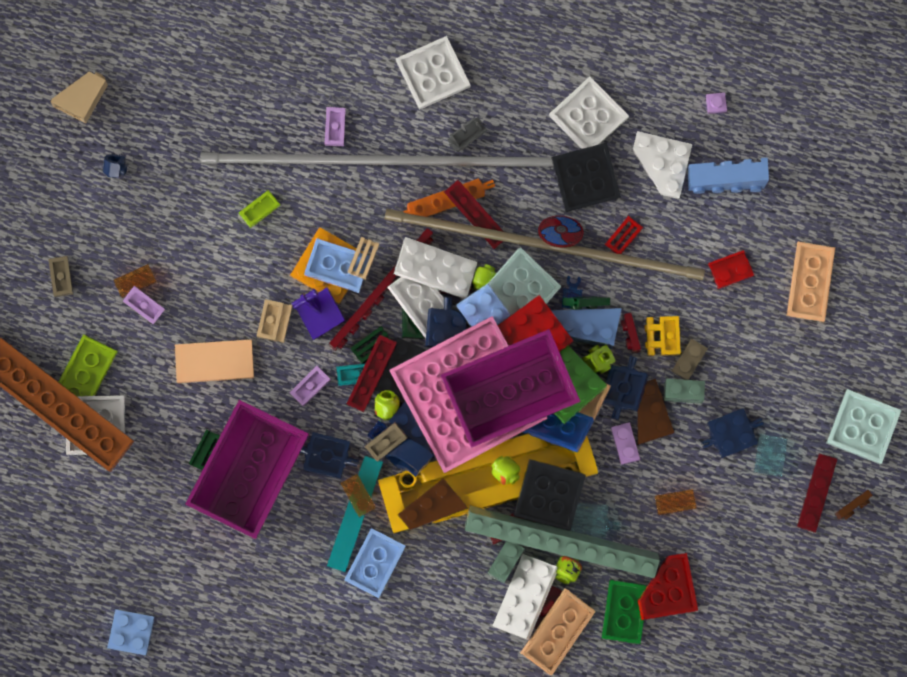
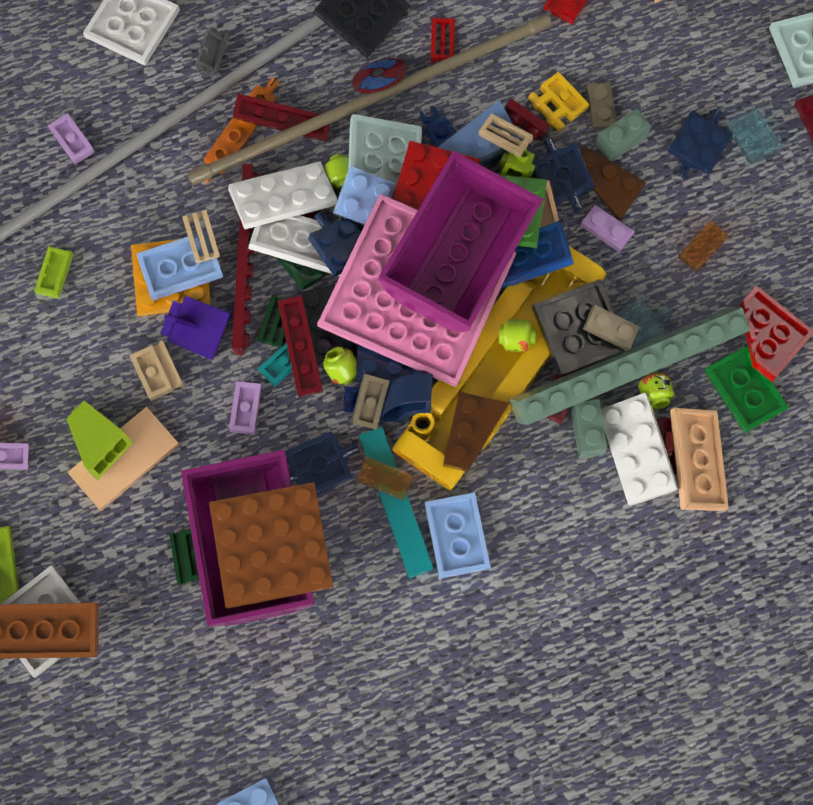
camera: 35 degrees left, 5 degrees down
dark green plate [563,296,610,310] -> none
none -> lime slope [66,401,133,481]
none -> dark orange plate [209,482,333,608]
none -> tan tile [479,113,533,157]
none -> dark tan plate [583,305,639,351]

